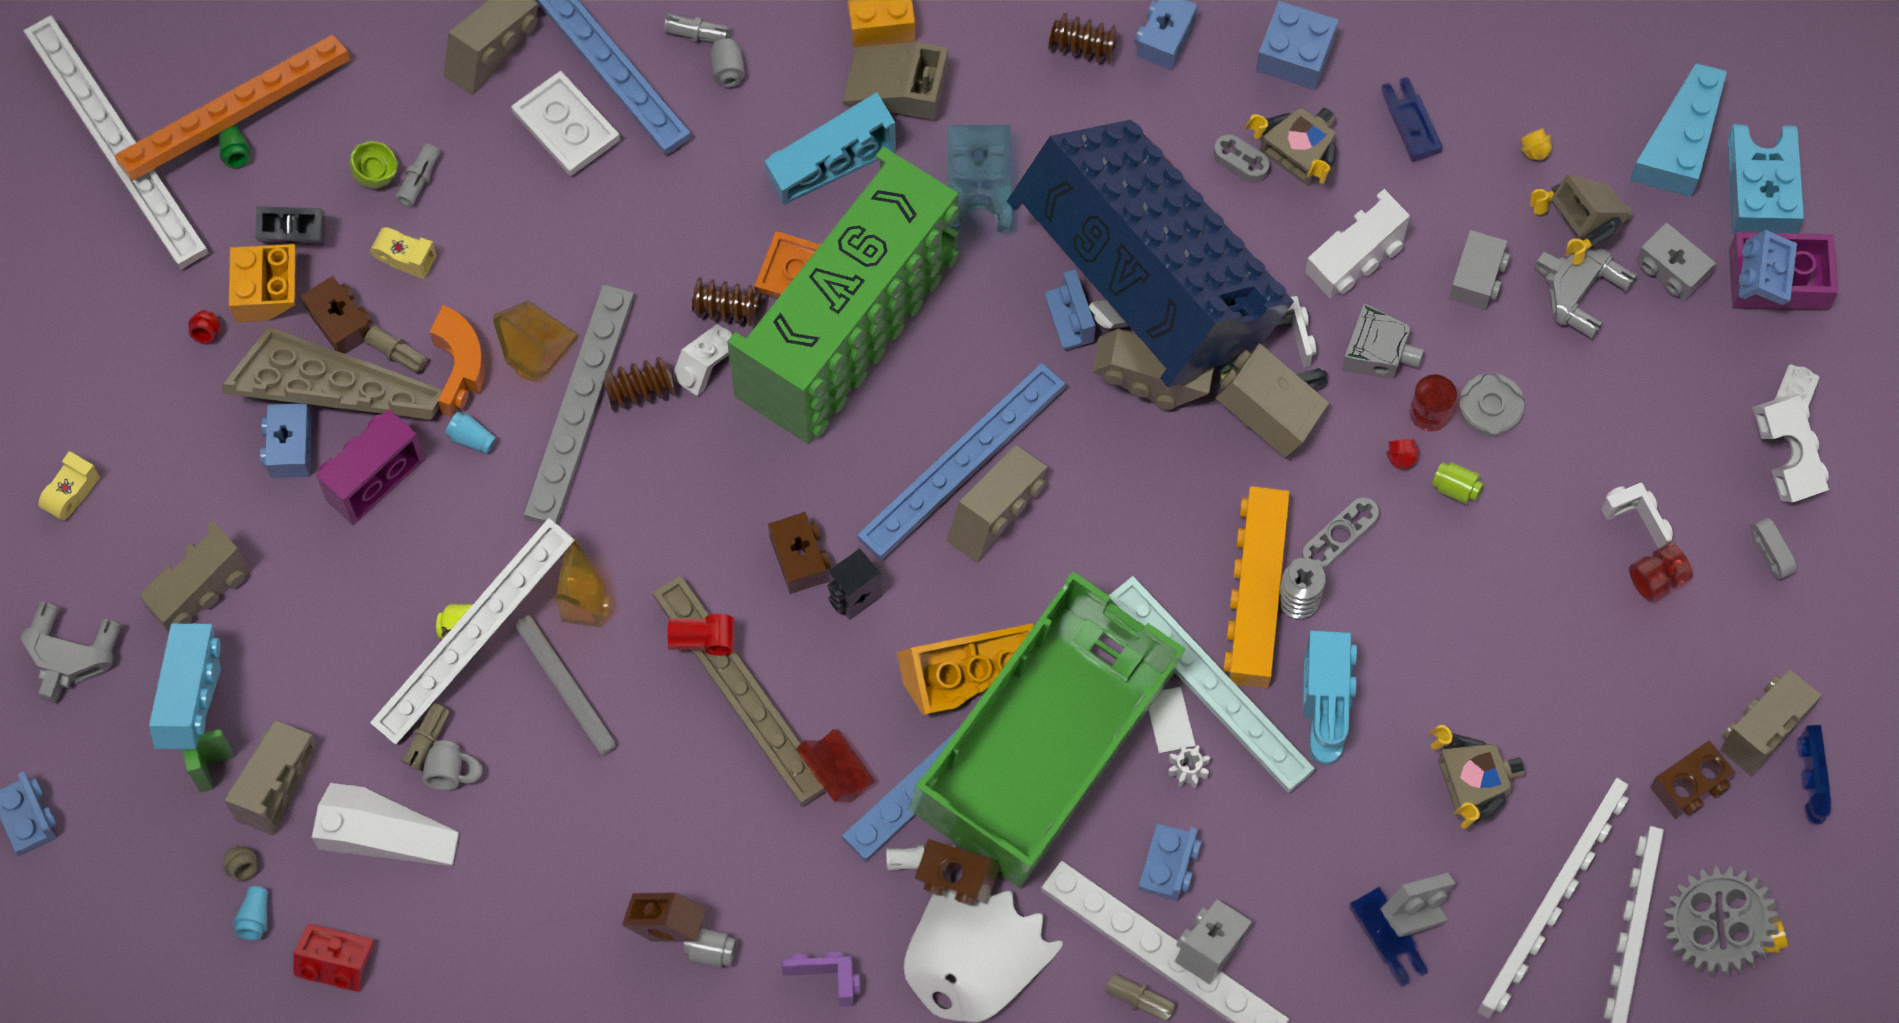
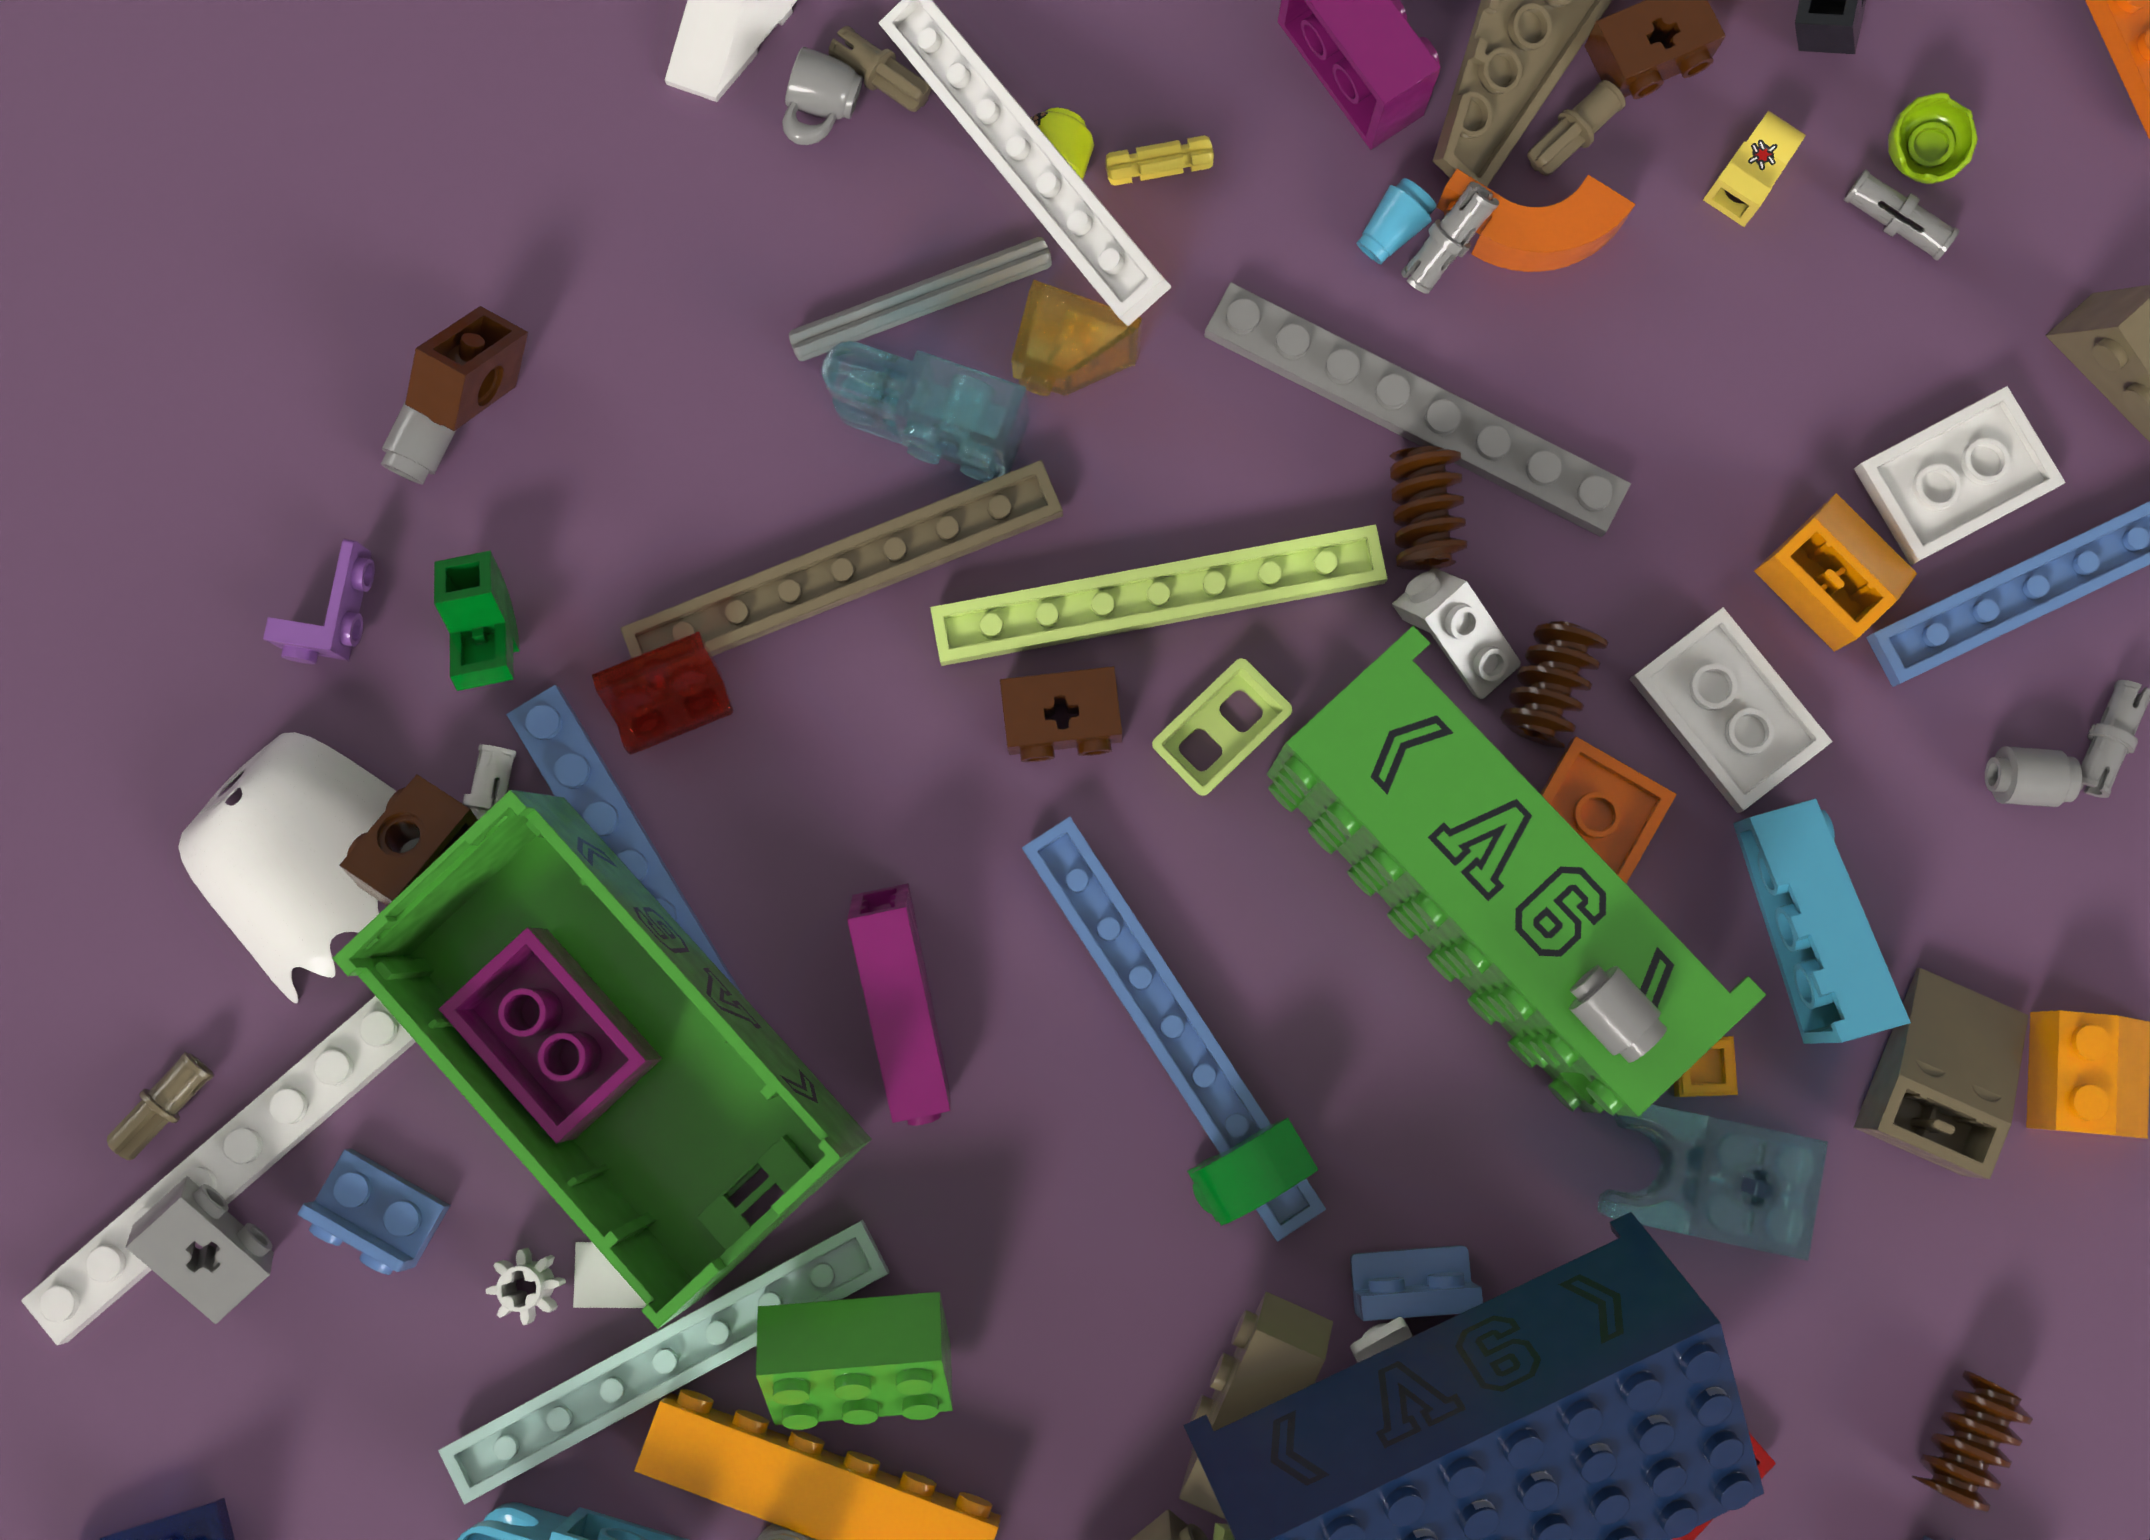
camera: 105 degrees right, 15 degrees up
clear yellow slope [492,300,579,381] -> none
red piece [667,614,735,656] -> none
black brick [827,548,882,620] -> none
light orange wedge [896,623,1033,715] -> none
dark tan wedge [946,445,1047,563] -> none
none -> green brick [434,550,520,691]
none -> magenta brick [438,927,663,1144]
none -> bright green brick [756,1292,953,1430]
none -> clear light blue brick [822,341,1029,482]
none -> magenta slope [847,883,951,1126]
none -> yellowish green plate [930,524,1388,666]
none -> light yellow axle [1105,135,1214,186]
none -> yellowish green piece [1152,658,1292,796]
none -> green brick [1187,1118,1318,1226]
none -> light grey pin [1401,182,1499,294]
none -> light grey brick [1569,965,1667,1063]
none -> white plate [1630,607,1833,813]
none -> light orange slope [1754,493,1917,652]

